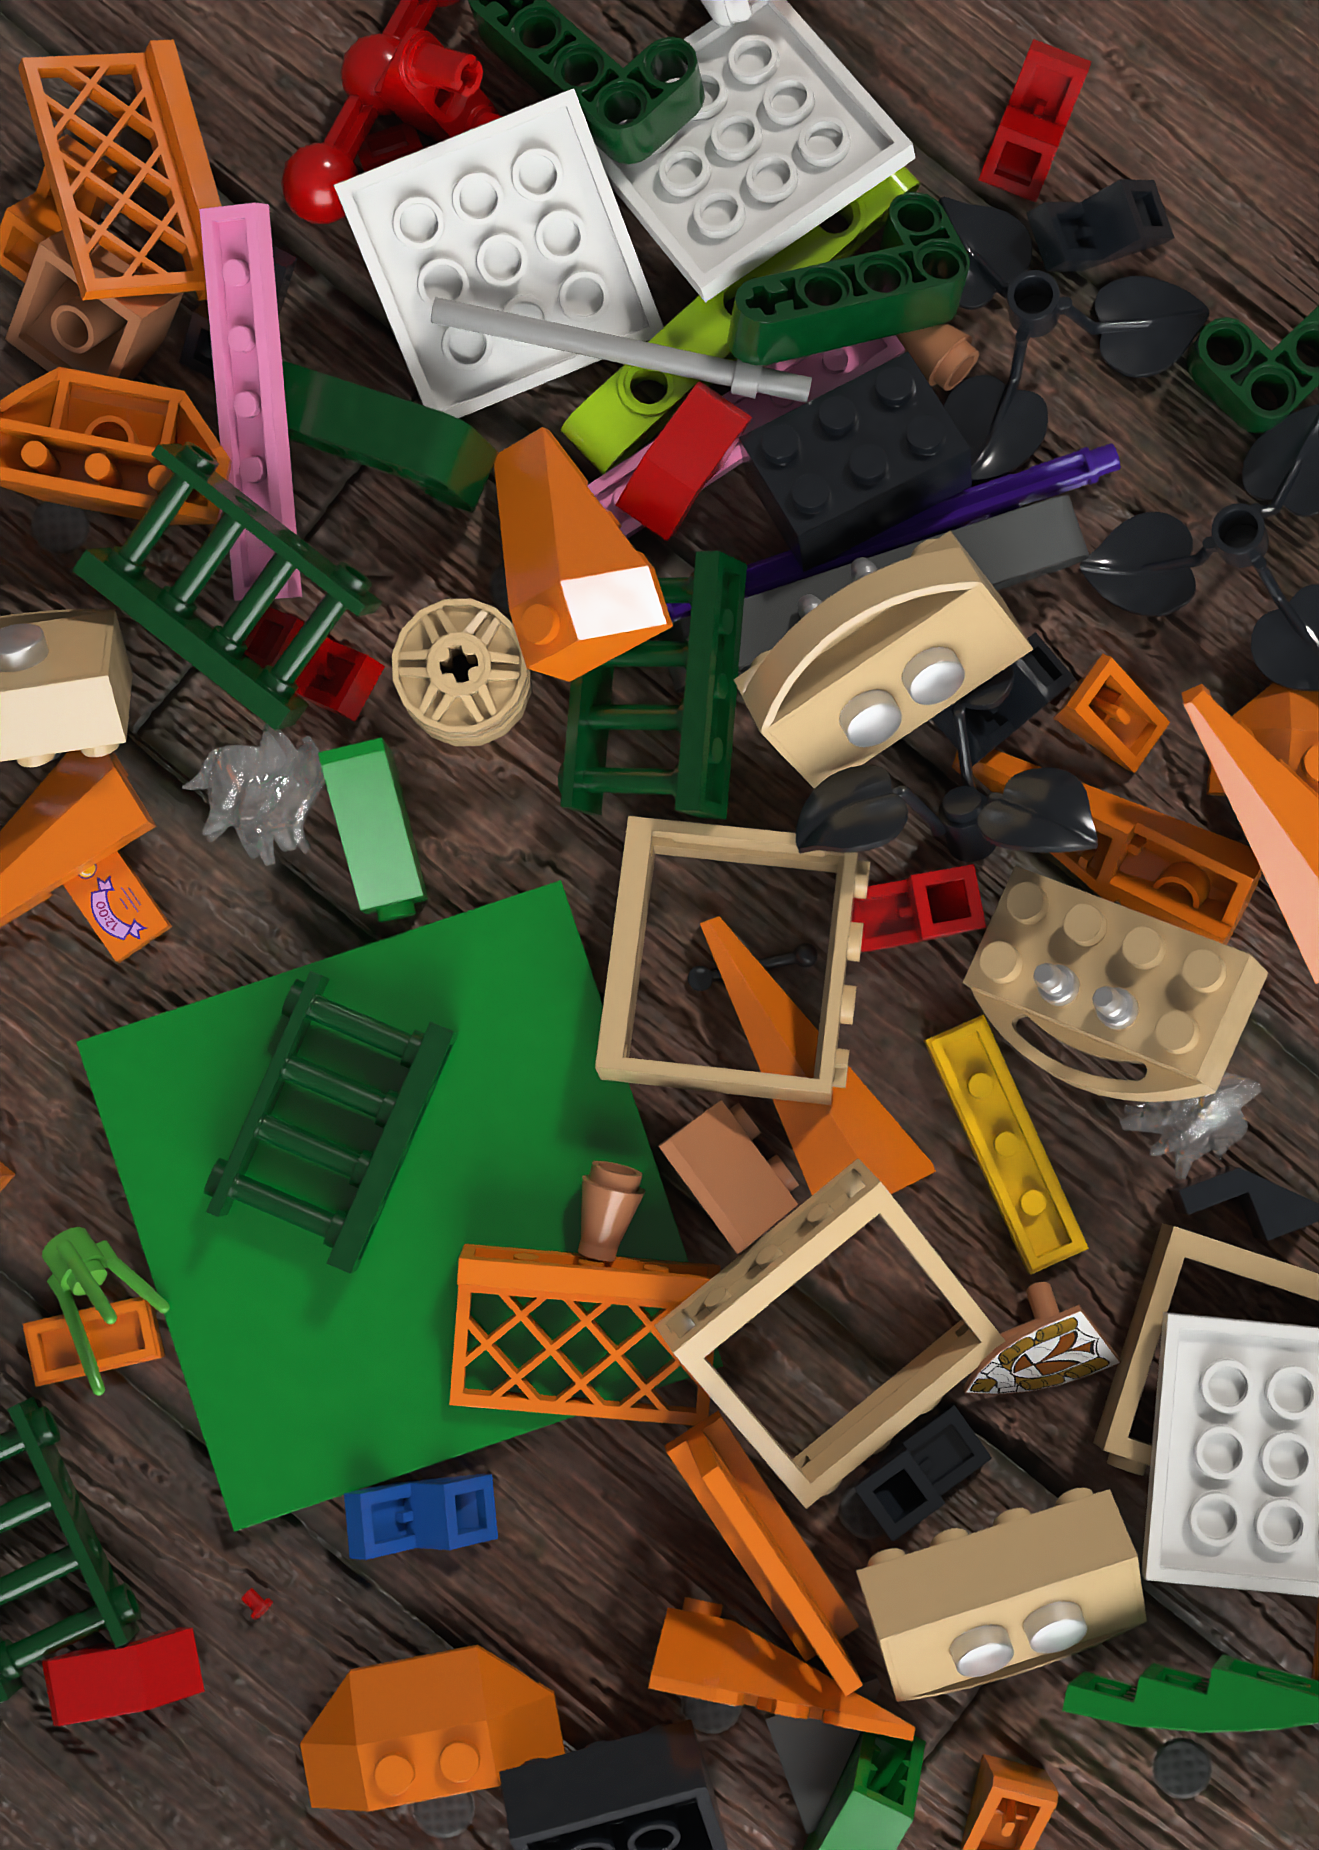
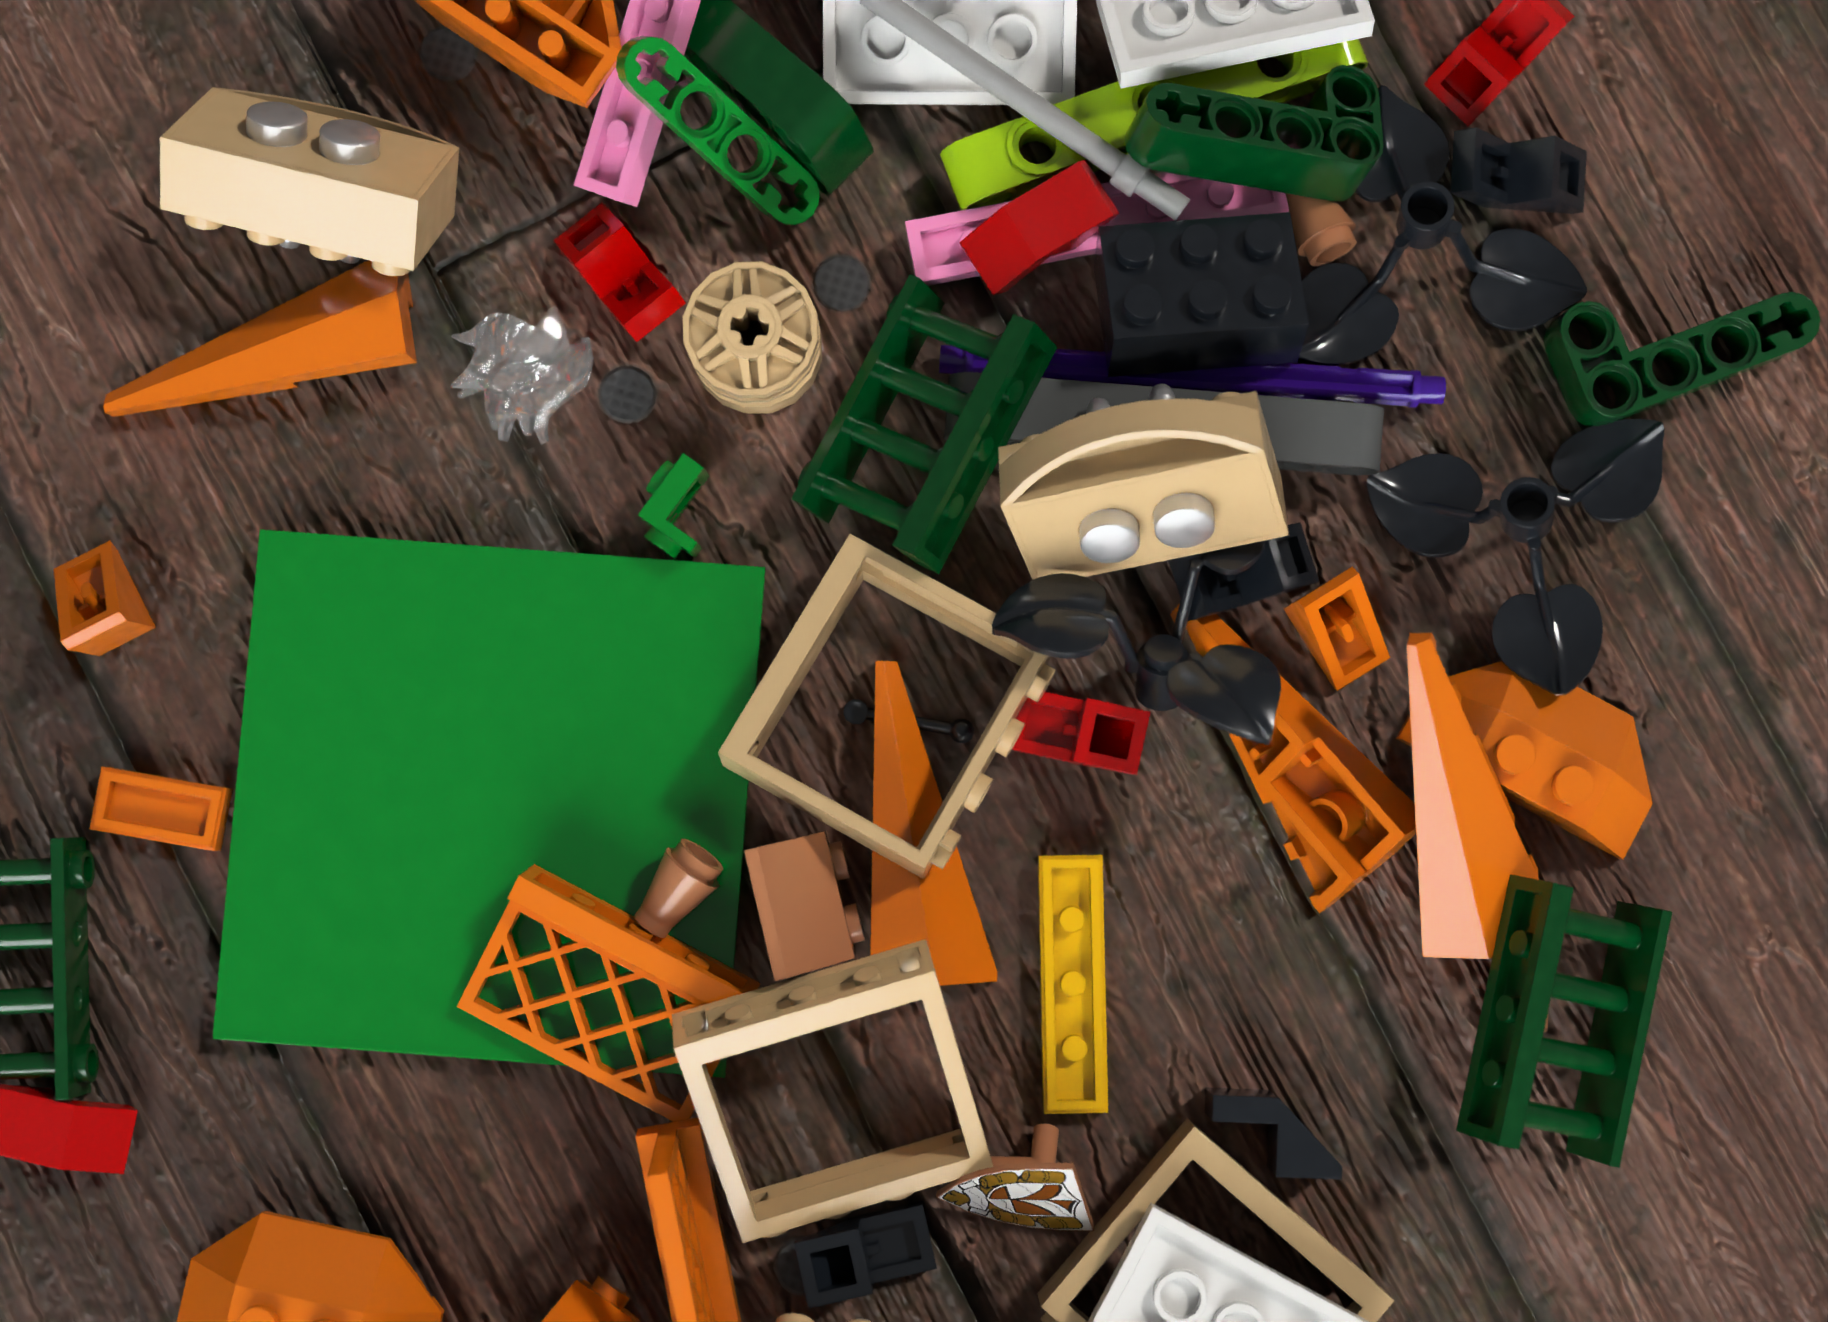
camera: 25 degrees right, 0 degrees up
bright green plant [42,1227,170,1396] -> none
orange tile [63,850,172,963] -> none
dark green fence [72,441,383,731] -> none
dark green fence [204,971,459,1274] -> none
red piece [241,1588,273,1620] -> none
slope [318,737,428,922] -> none
blue slope [344,1474,498,1560] -> none
orange wedge [494,427,673,682] -> none
tan piece [963,865,1268,1102] -> none
clear hair [1121,1050,1262,1179] -> none
none -> green beam [616,36,820,225]
none -> green bracket [638,453,709,559]

